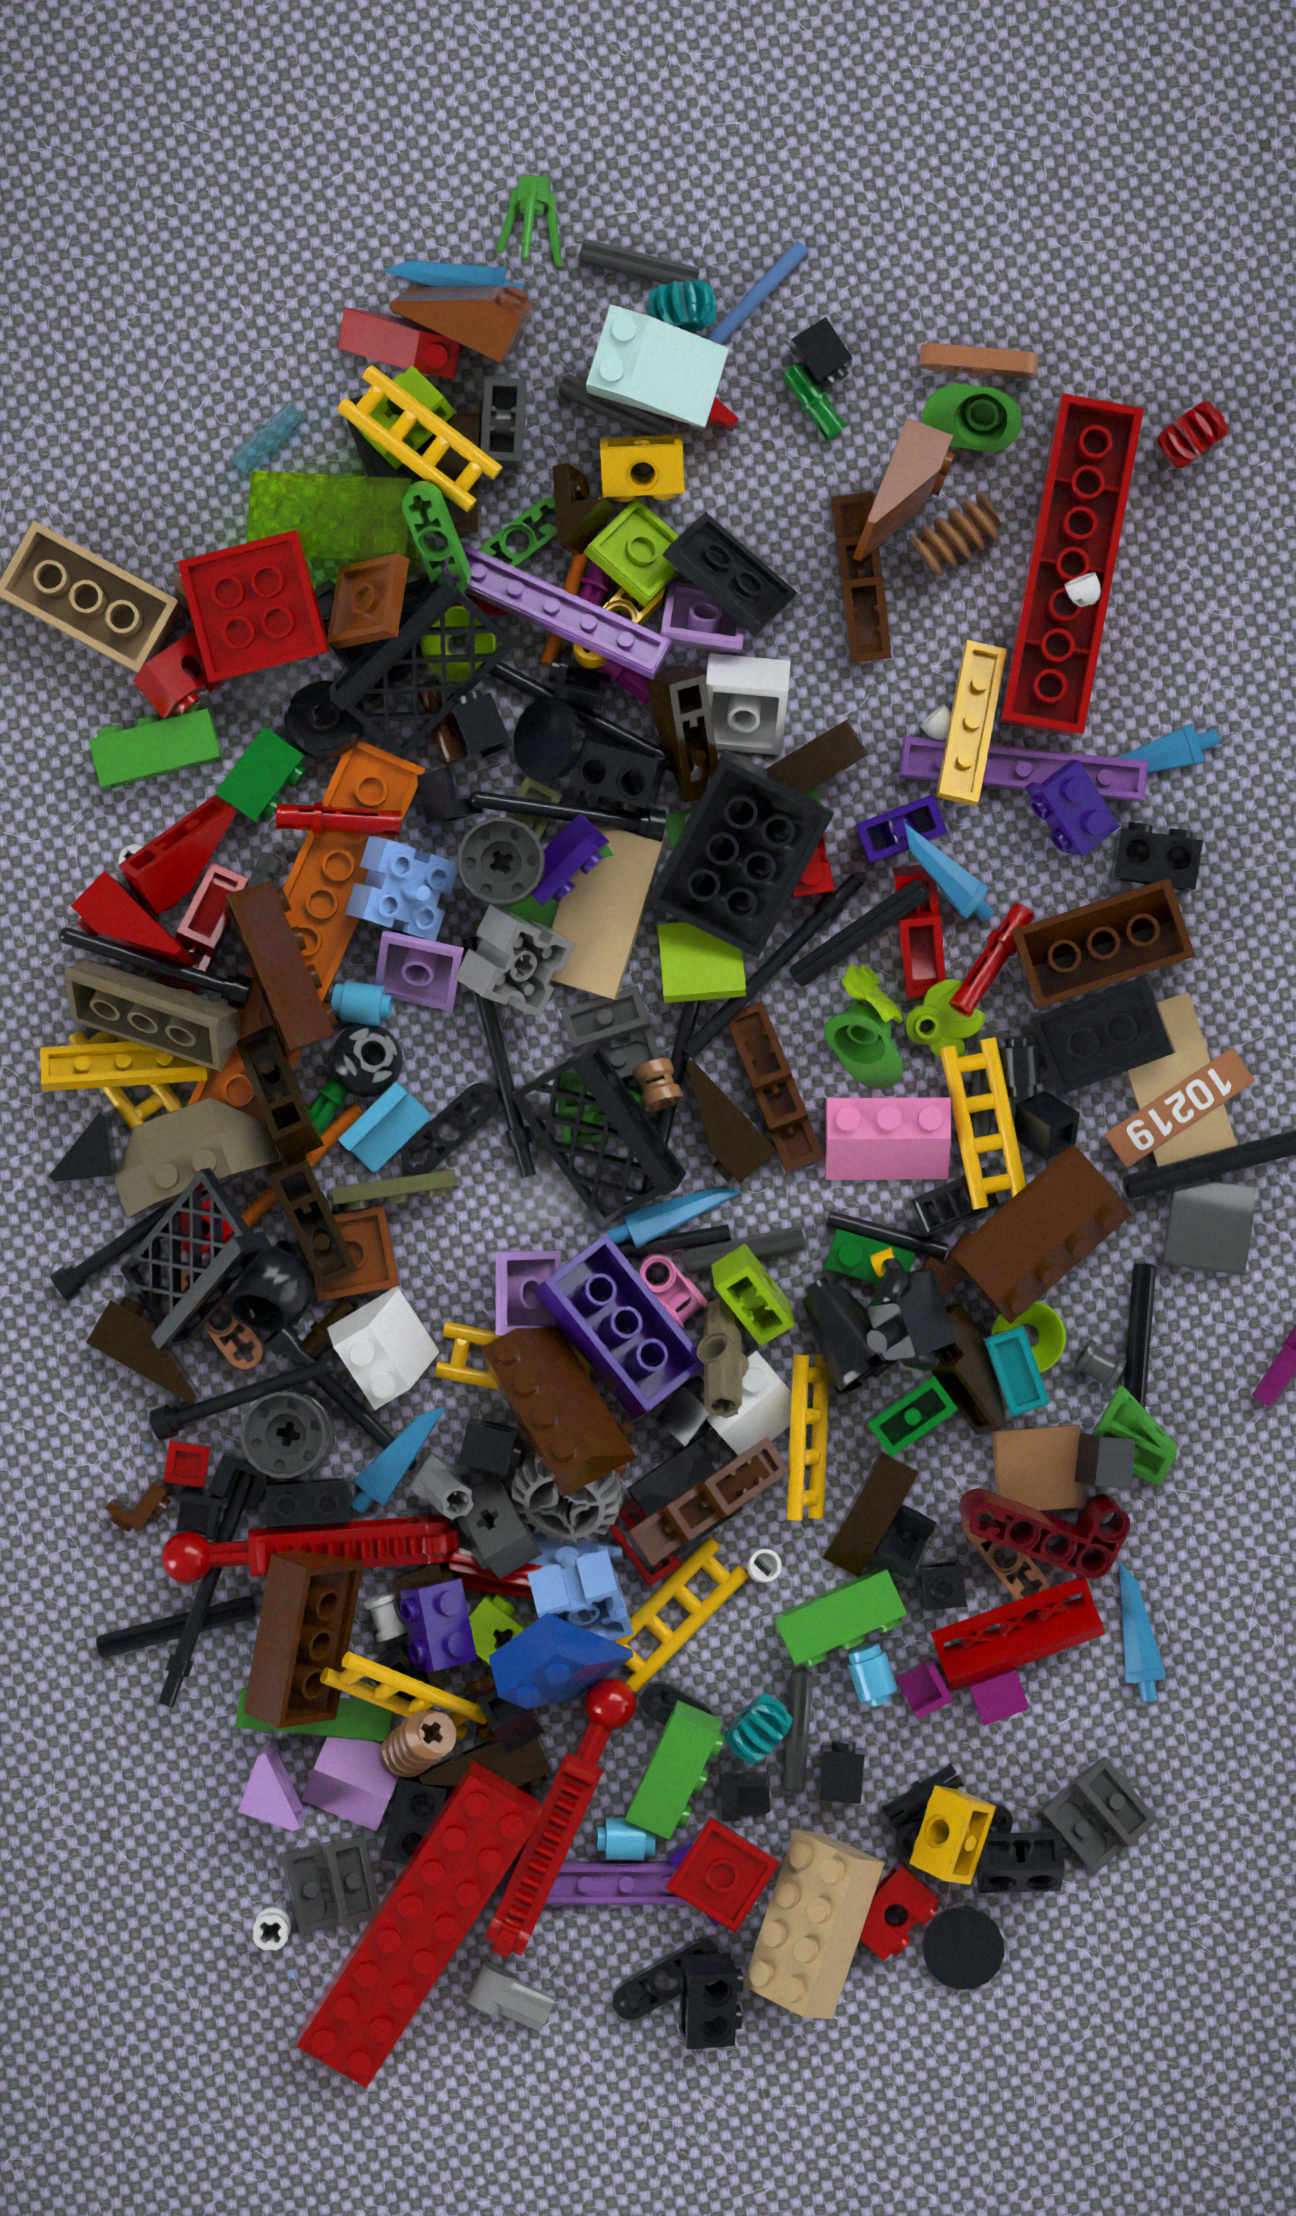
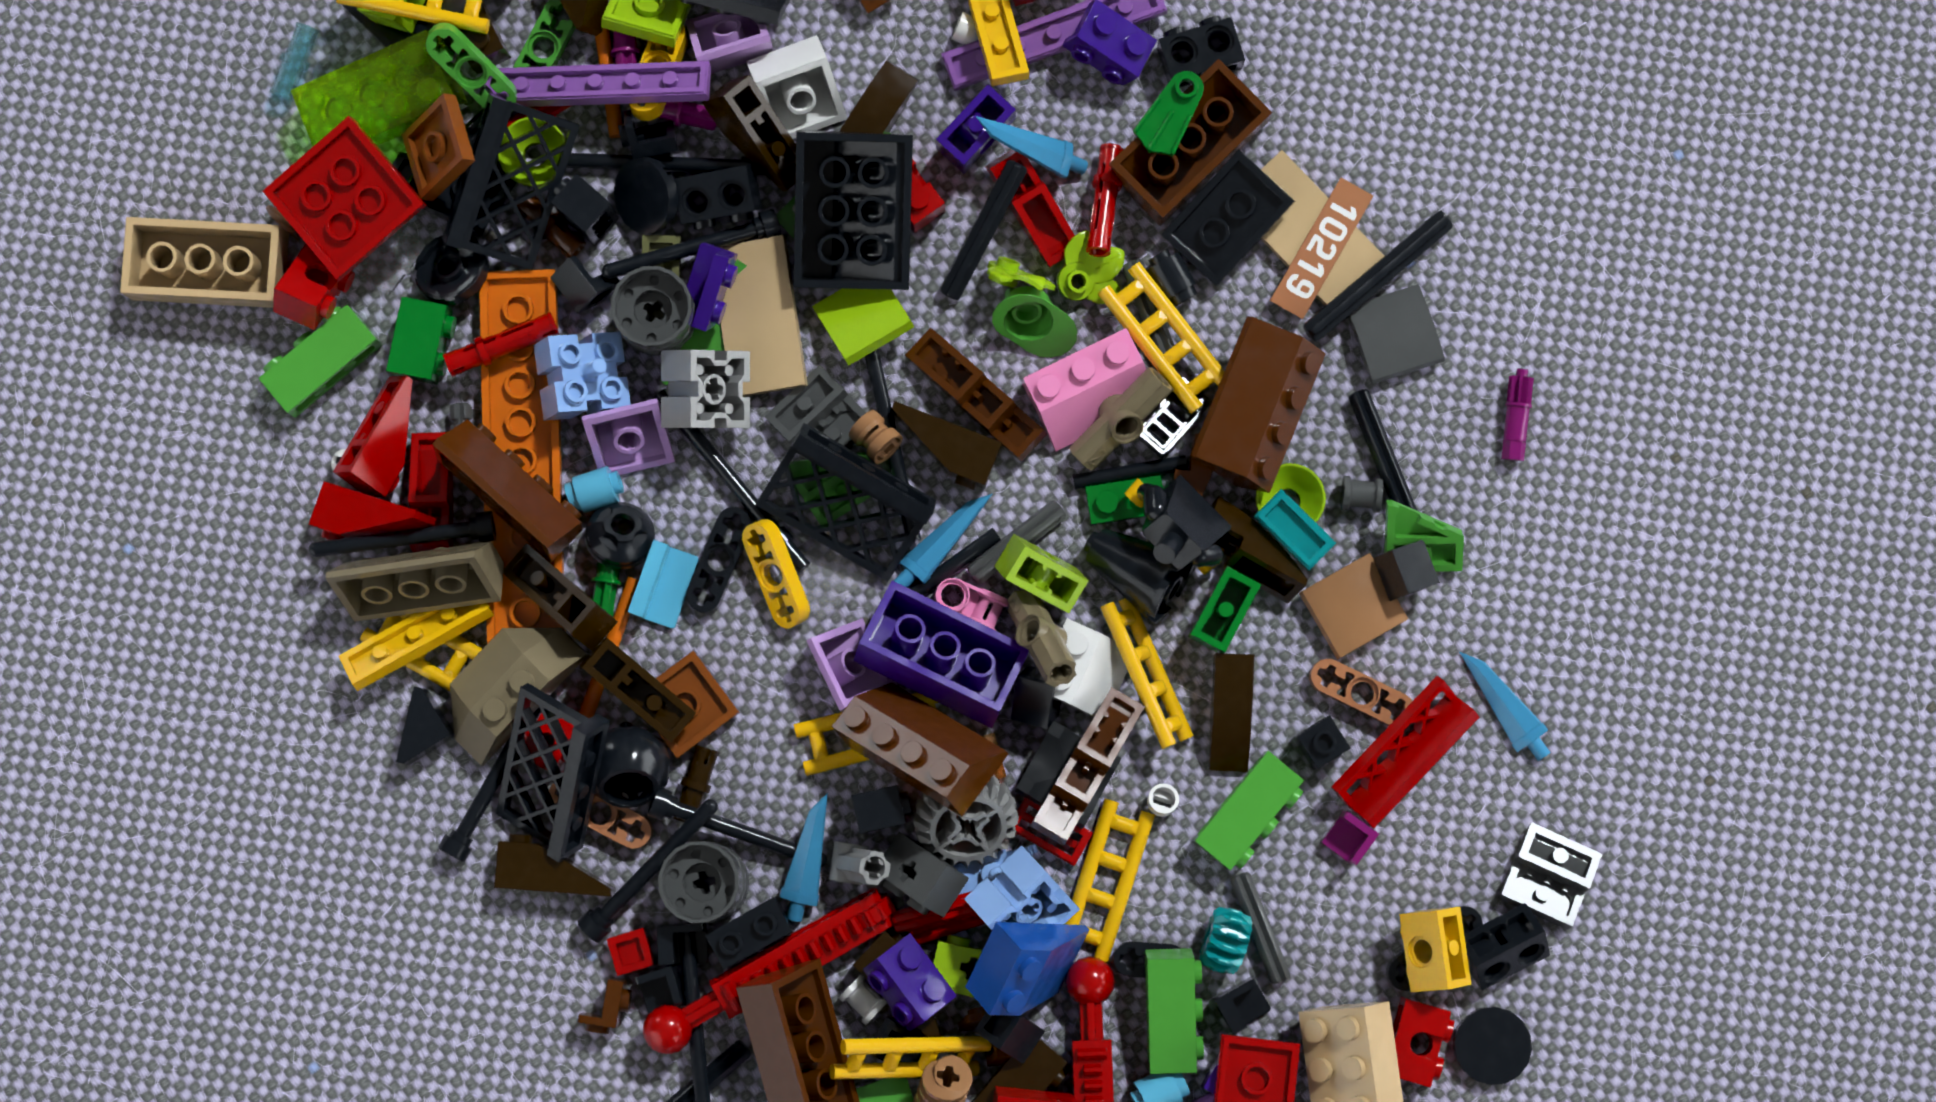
camera: 20 degrees left, 5 degrees down
white slope [327,1286,439,1410] -> none
olive plate [331,1169,458,1211] -> none
black bar [681,873,864,1059] -> none
black brick [818,1739,865,1804] -> none
medium azure brick [847,1643,898,1707] -> none
black bracket [872,1505,937,1579] -> none
black pin [881,1763,964,1829] -> none
dark red beam [959,1488,1130,1579] -> none
magenta panel [967,1668,1029,1726] -> none
black panel [1014,1091,1080,1160] -> none
none -> yellow beam [742,519,810,629]
none -> dark tan piece [1069,367,1174,471]
none -> green piece [1133,71,1204,156]

